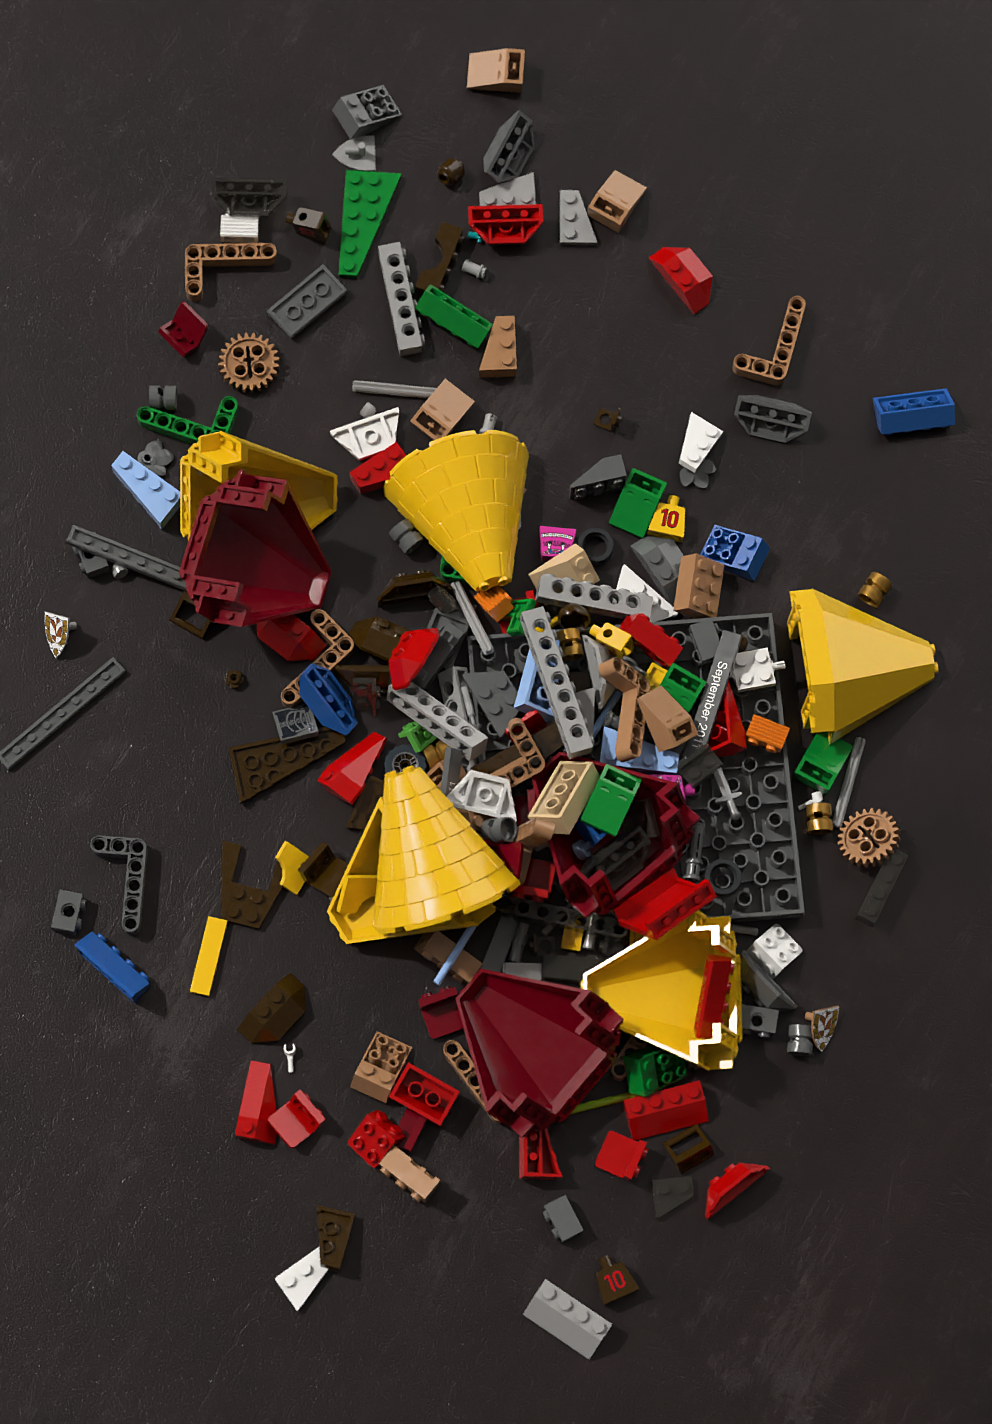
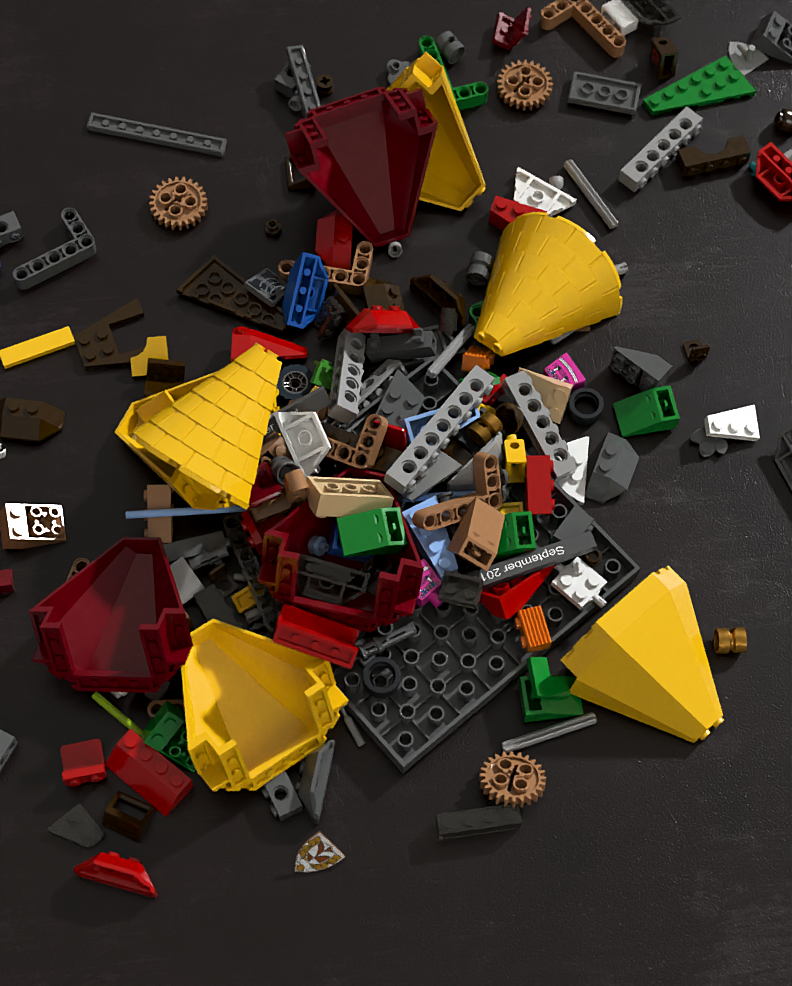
camera: 55 degrees right, 10 degrees down
shield [45,612,77,658] -> none
light blue wedge [111,451,180,530] -> none
red slope [389,1063,460,1126] -> none
medium nougat slope [410,379,475,441] -> none
green brick [415,284,493,348] -> none
dark red bracket [418,986,464,1039] -> none
light grey piece [461,686,482,729] -> none
light grey pin [462,260,487,279] -> none
medium nougat wedge [479,316,517,378] -> none
red wedge [519,1128,562,1180] -> none
yellow torso [647,495,685,543] -> none
medium nougat brick [673,553,724,619] -> none
red slope [693,954,735,1038] -> none
blue slope [700,525,770,581] -> none
flat silver sword [707,756,742,820] -> none
white bracket [746,924,803,980] -> none
dark grey wheel [787,1024,813,1056] -> none
white hand [798,791,823,810] -> none
pearl gold wheel [806,803,833,835] -> none
none -> medium nougat gear [149,177,208,230]
none -> dark brown wheel [316,74,334,96]
none -> light grey hinge [388,241,402,257]
none -> green tile [526,657,571,698]

